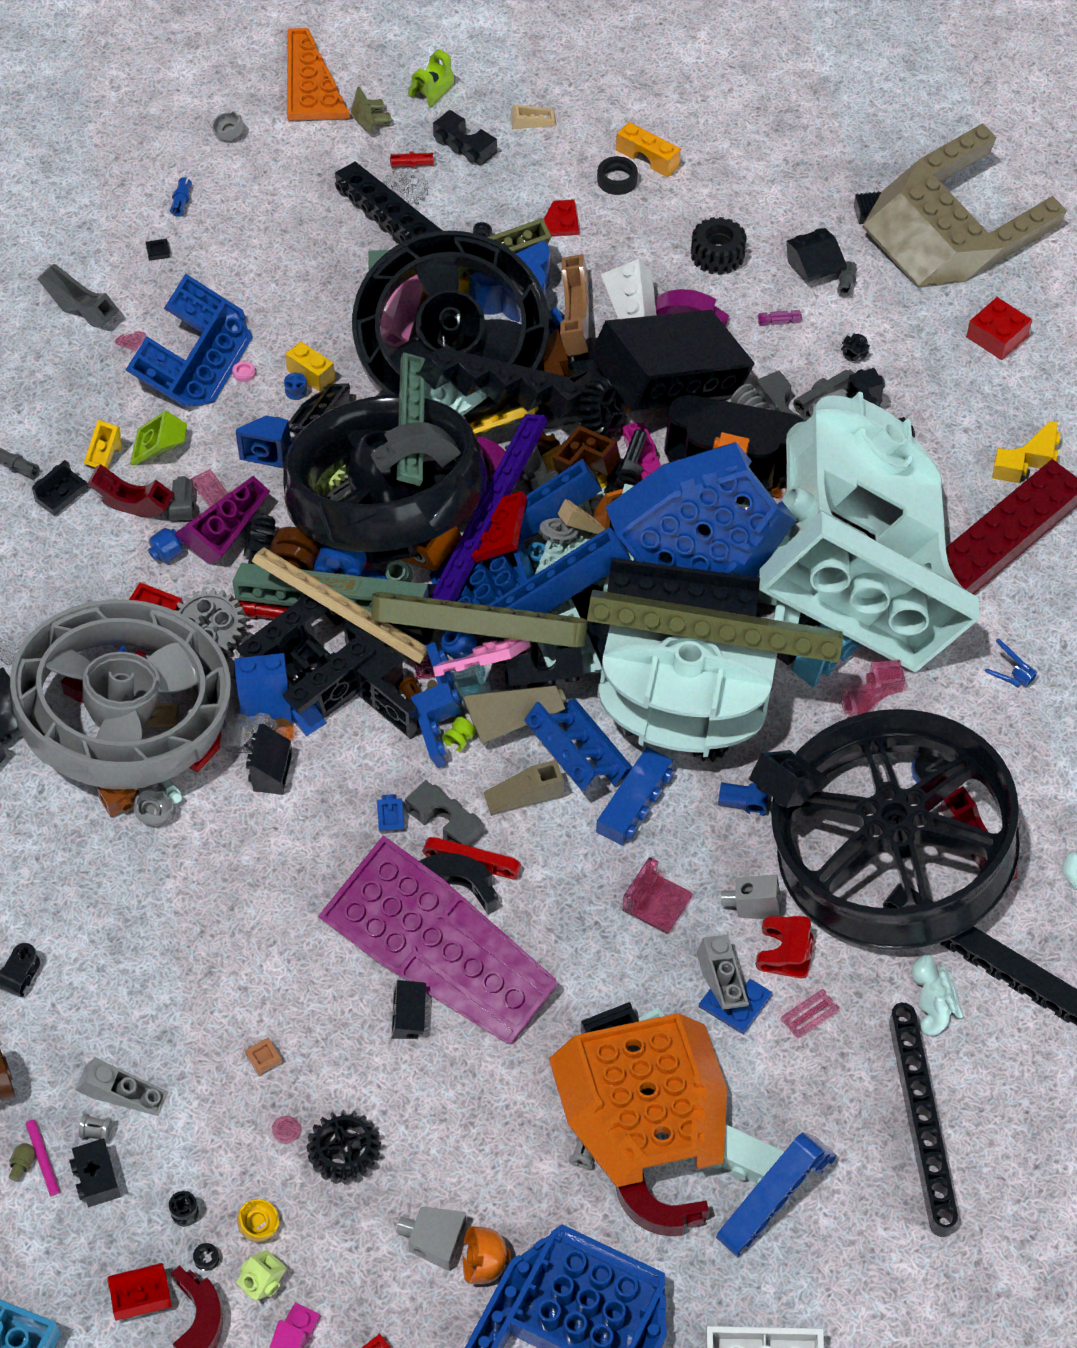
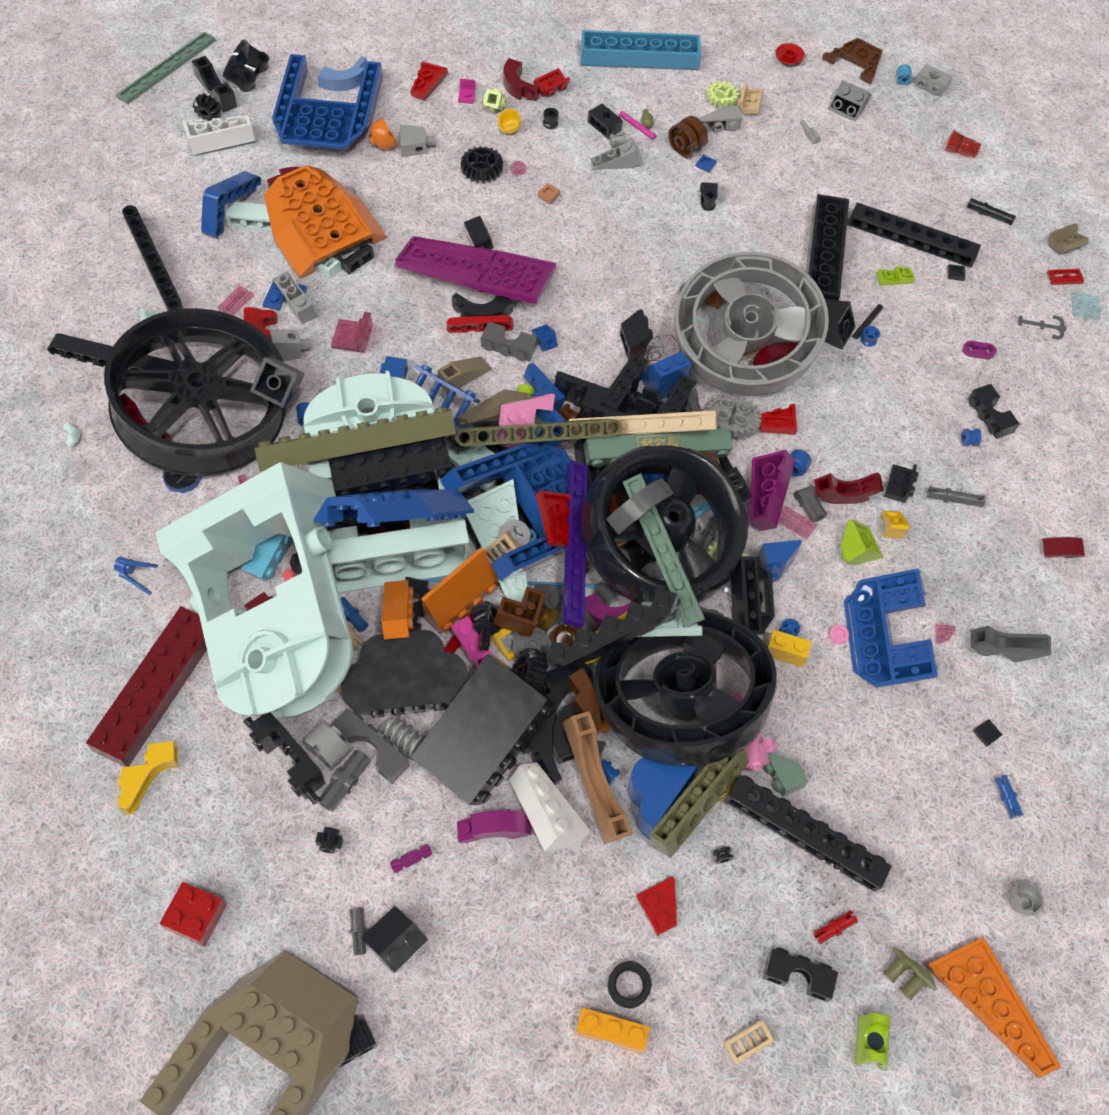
camera: 155 degrees right, 5 degrees up
black bush [193,1243,219,1271] -> none
black tyre [691,217,747,275] -> none

